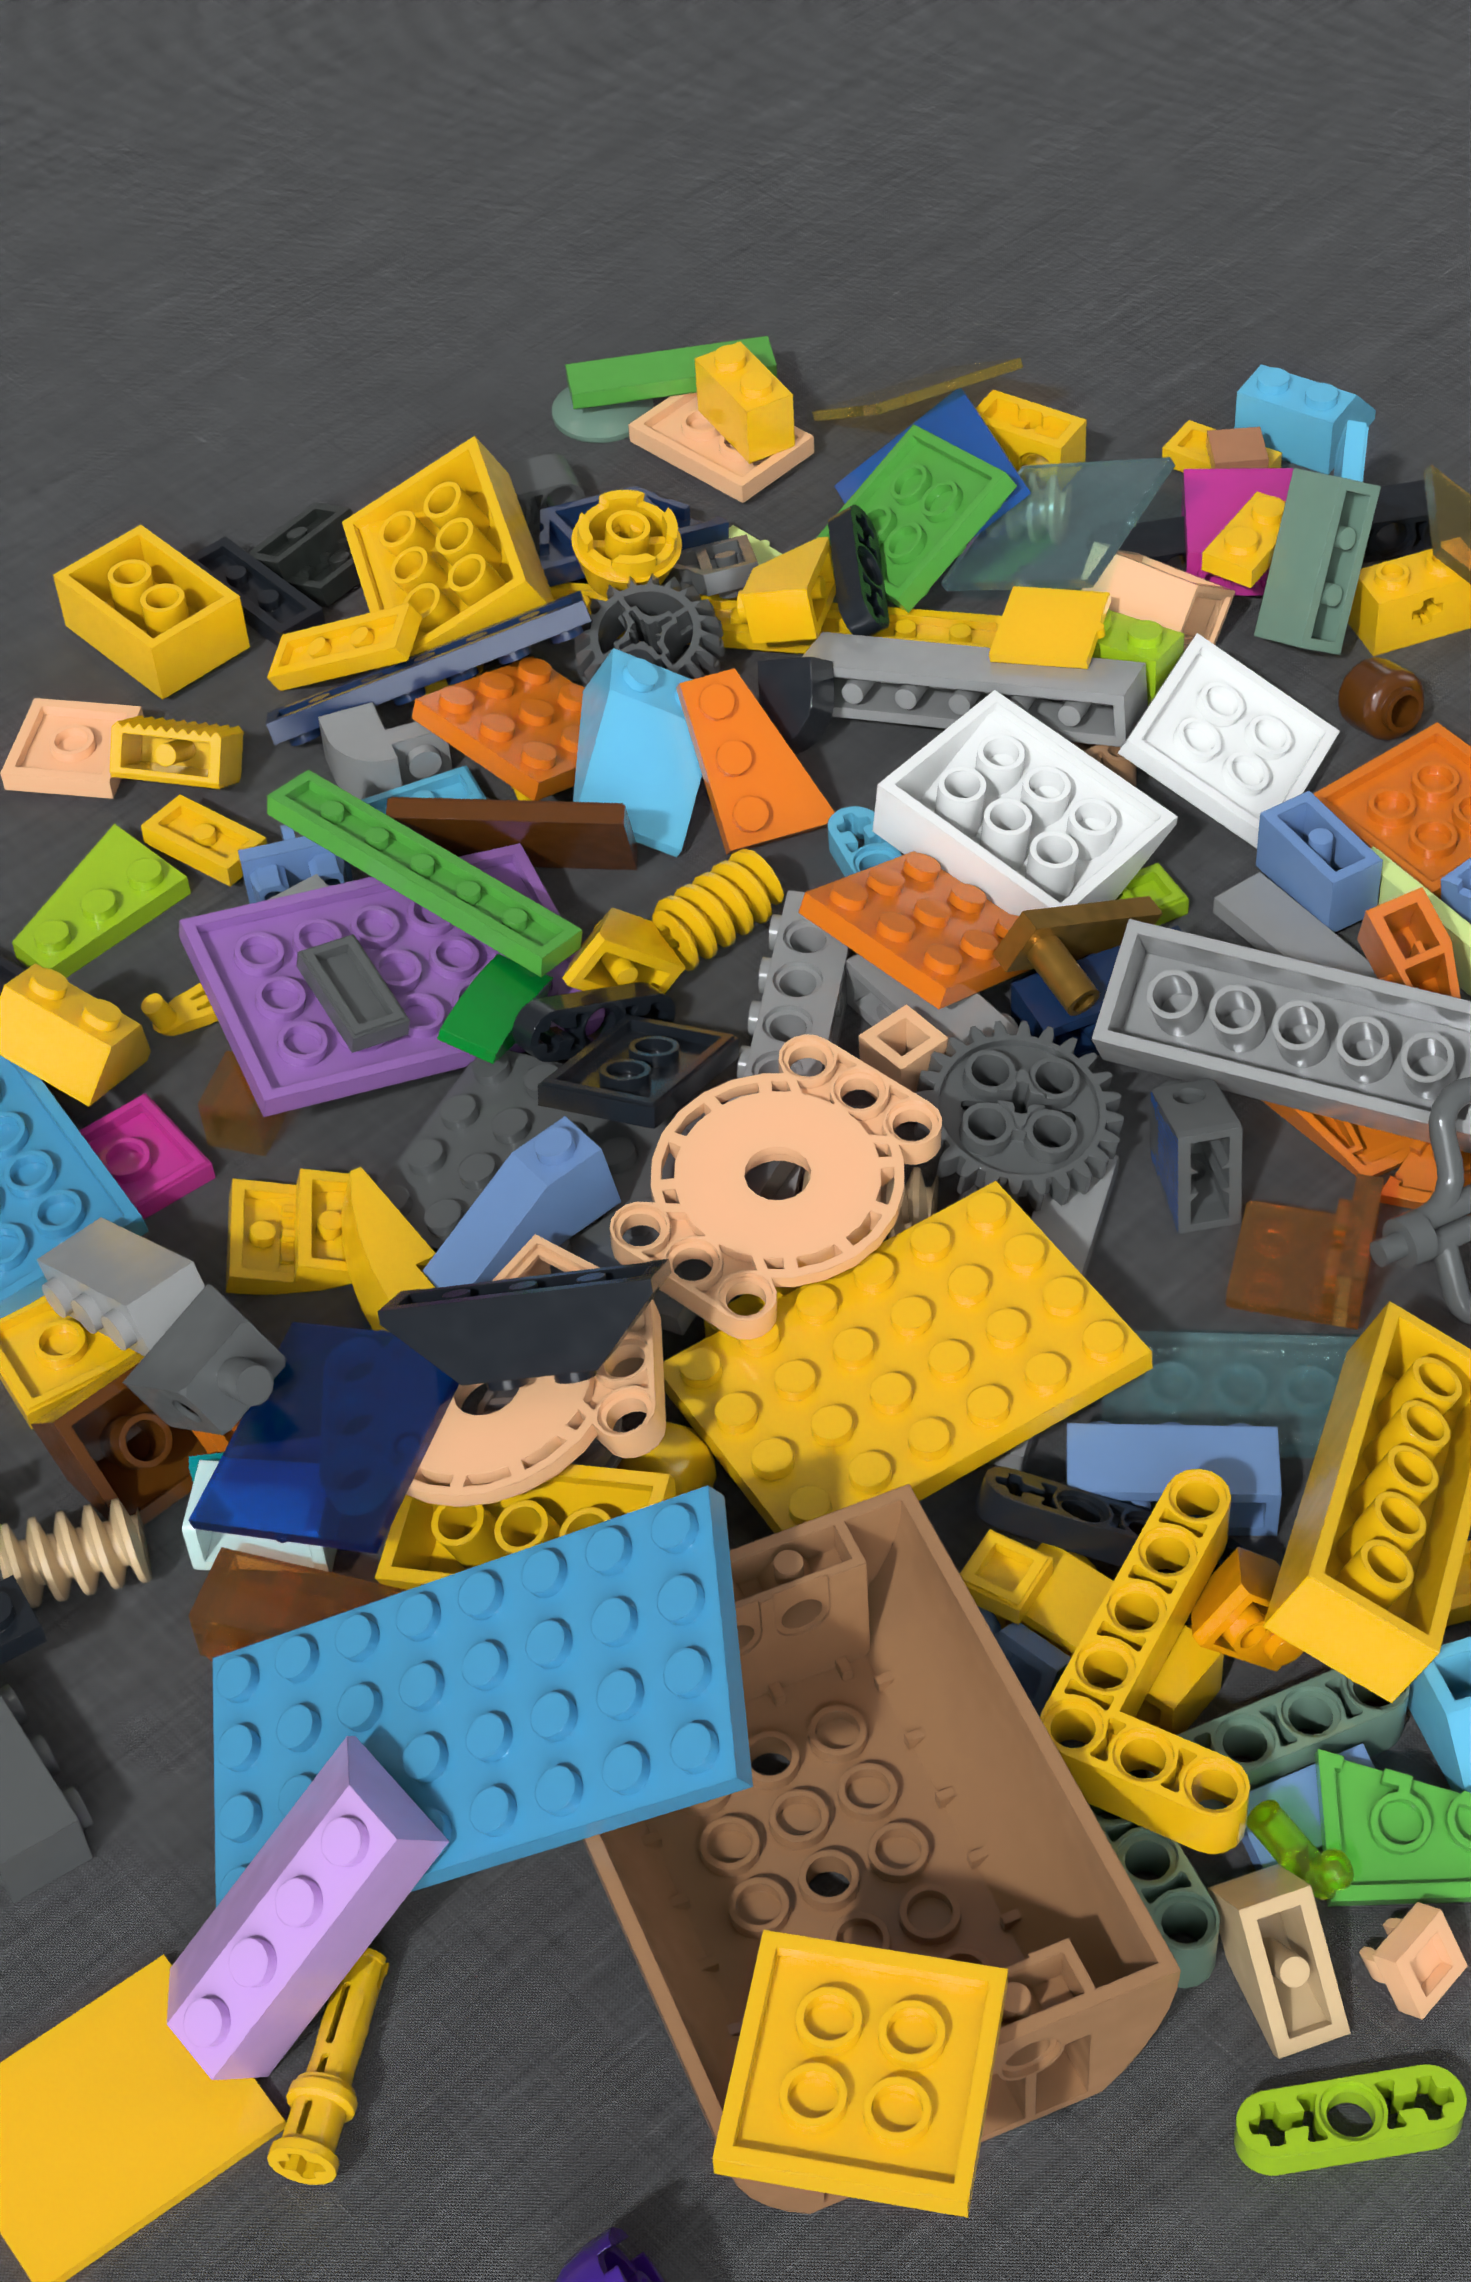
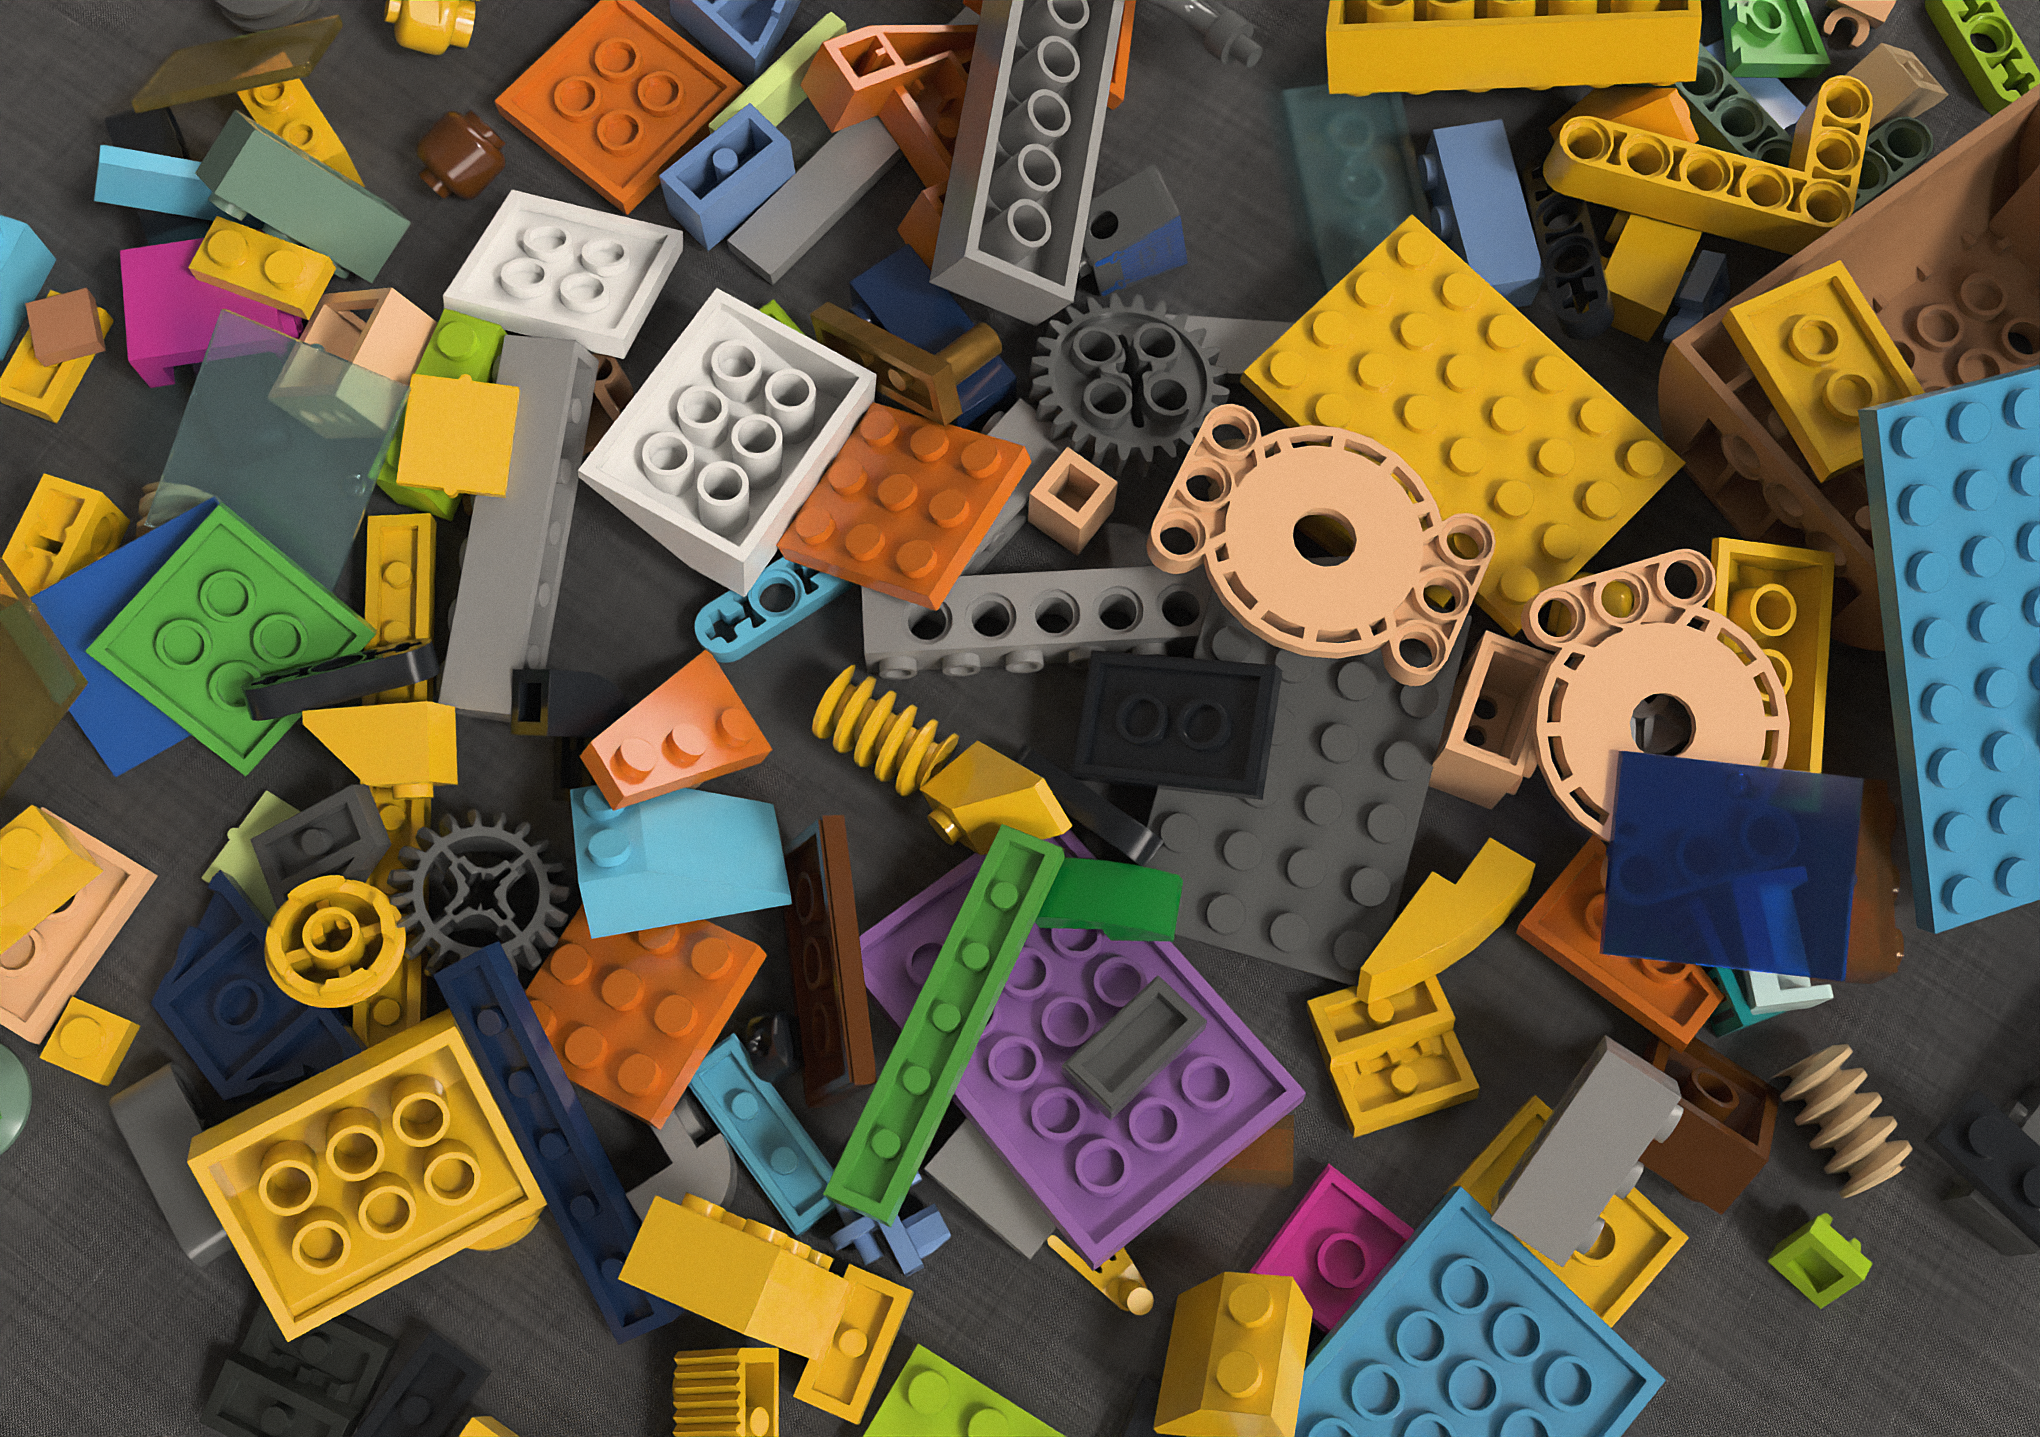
camera: 110 degrees left, 25 degrees up
dark grey torso [122,1284,287,1435] -> none
yellow plate [267,603,422,691] -> none
black wedge [377,1259,671,1391] -> none
medium blue slope [423,1116,621,1288] -> none
yellow tile [960,1529,1054,1625] -> none
clear orange bracket [1226,1174,1384,1330] -> none
clear neon green arm [1246,1800,1354,1900] -> none
none -> yellow plate [39,996,141,1087]
none -> yellow brick [618,1192,849,1361]
none -> yellow plate [1721,260,1925,483]

